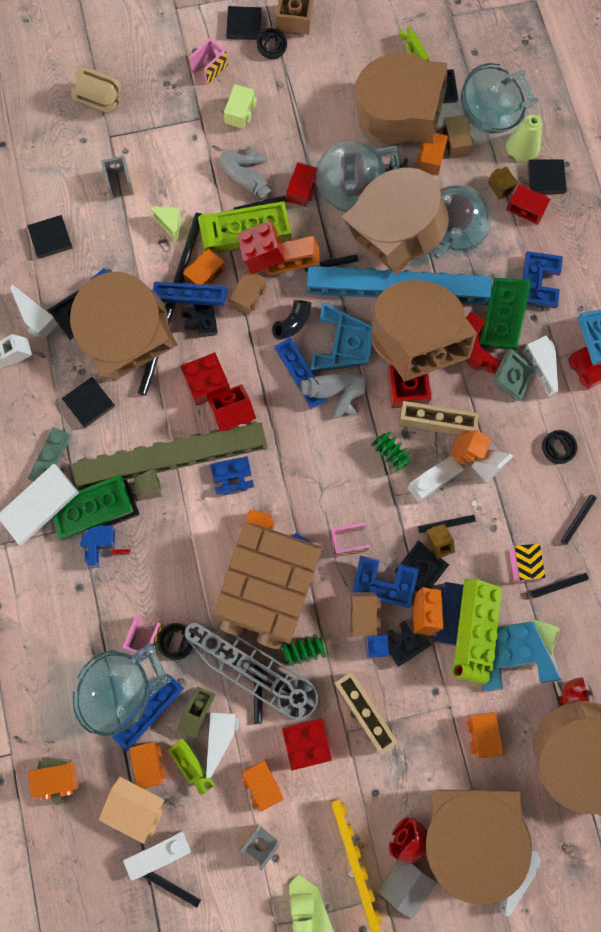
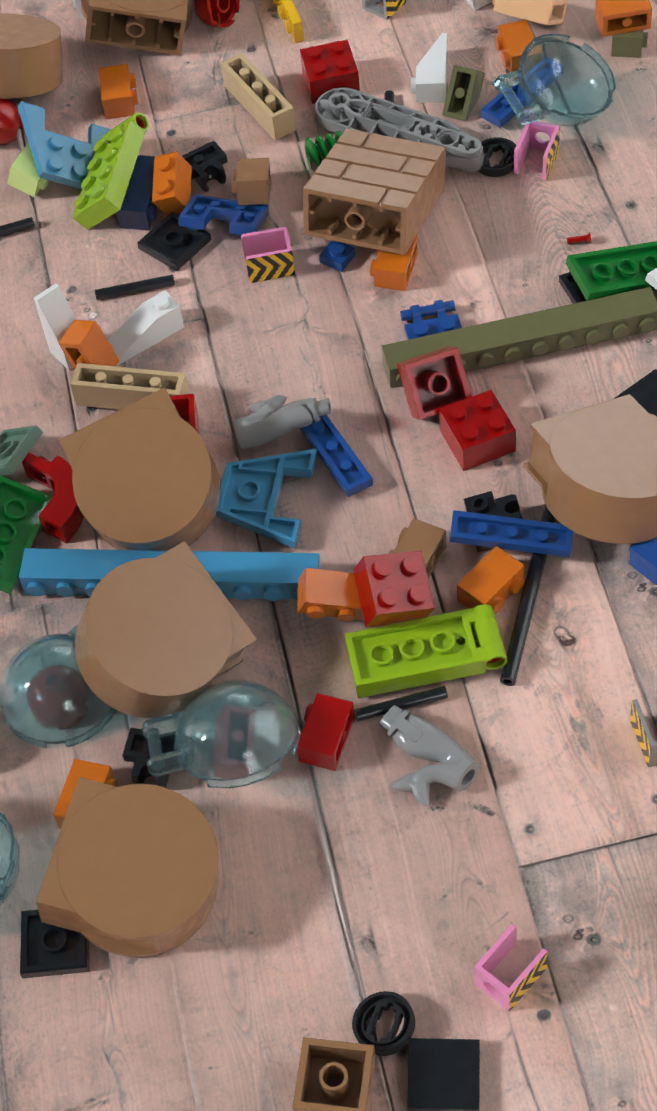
camera: 170 degrees left, 20 degrees down
blue brick [80,526,116,568] -> none
olive slope [131,469,162,501] -> none
yellowish green slope [151,206,181,241] -> none
lime plate [167,738,214,796] -> none
yellowish green brick [224,84,257,129] -> none
orange brick [241,760,284,812] -> none
black cylinder [272,300,312,340] -> none
black bar [304,254,358,272] -> none
blue brick [365,635,389,658] -> none
green piece [371,431,412,473] -> none
lime plate [399,26,430,61] -> none
pearl gold brick [426,524,455,559] -> none
medium nougat brick [442,115,474,158] -> none
piece [509,544,545,584] -> none

